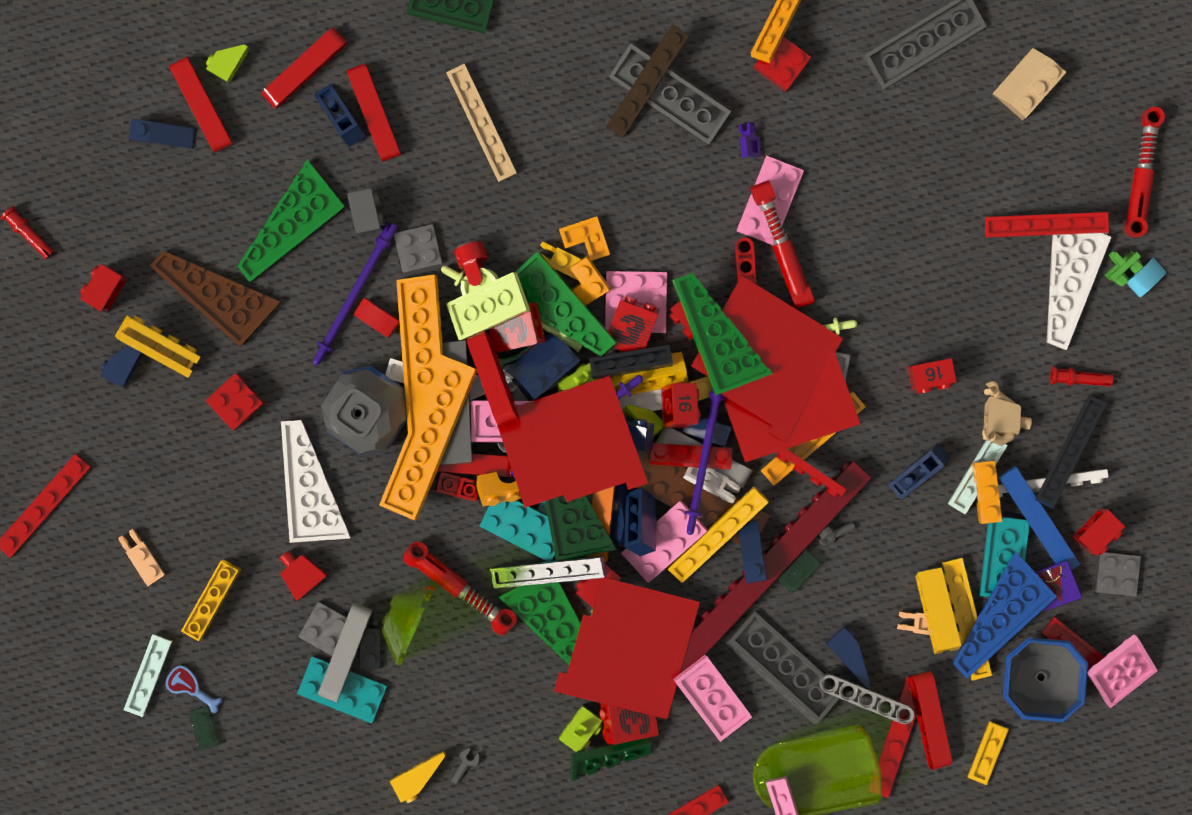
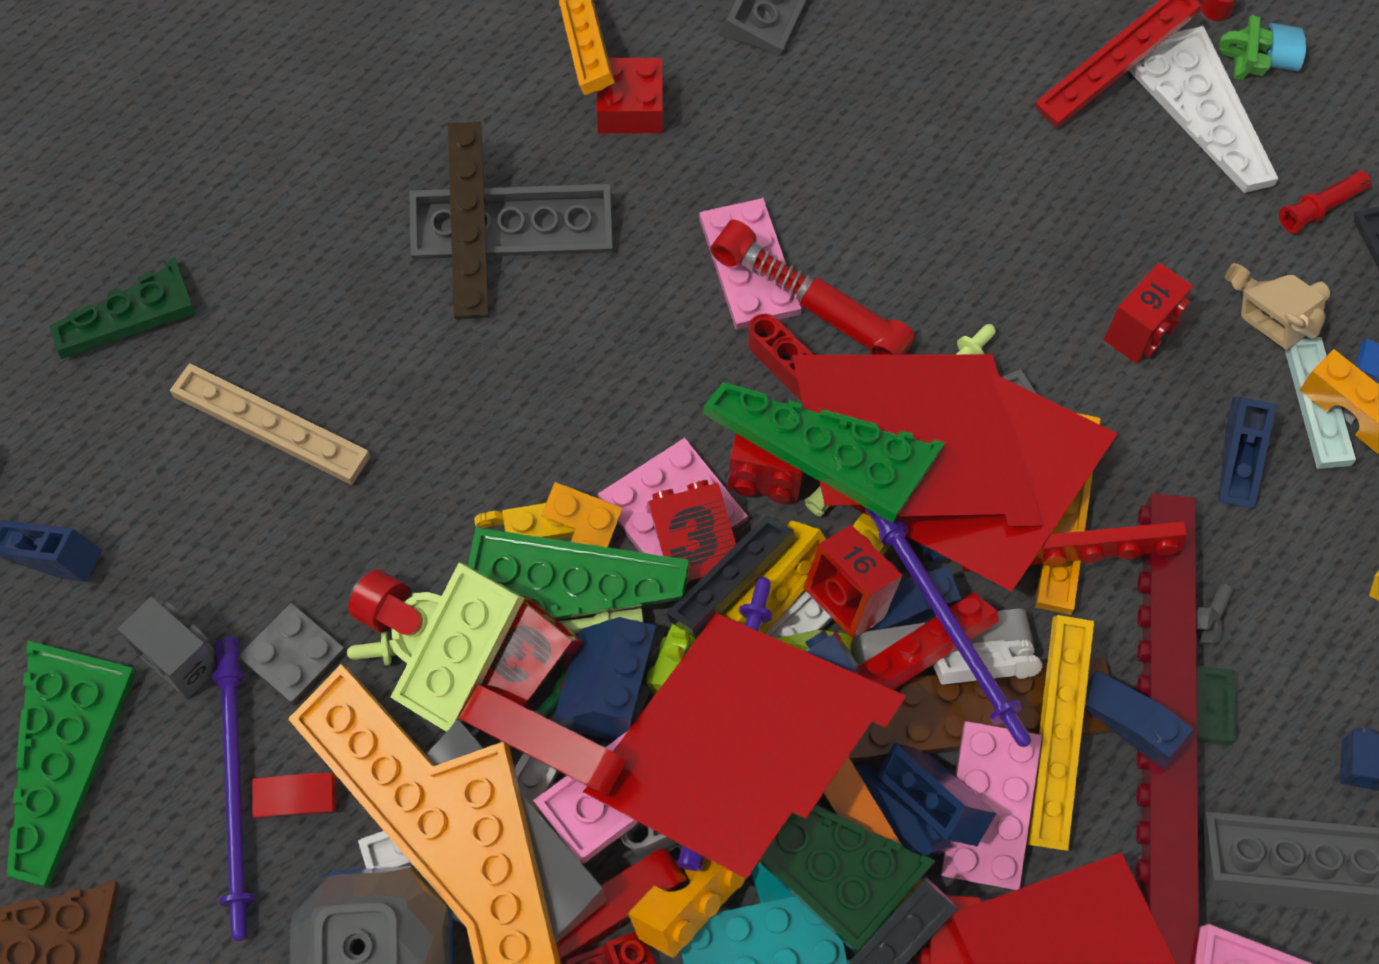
camera: 35 degrees left, 25 degrees down
red beam [346,63,401,162] -> none
light orange plate [559,216,610,261] -> none
dark purple plate [739,122,762,158] -> none

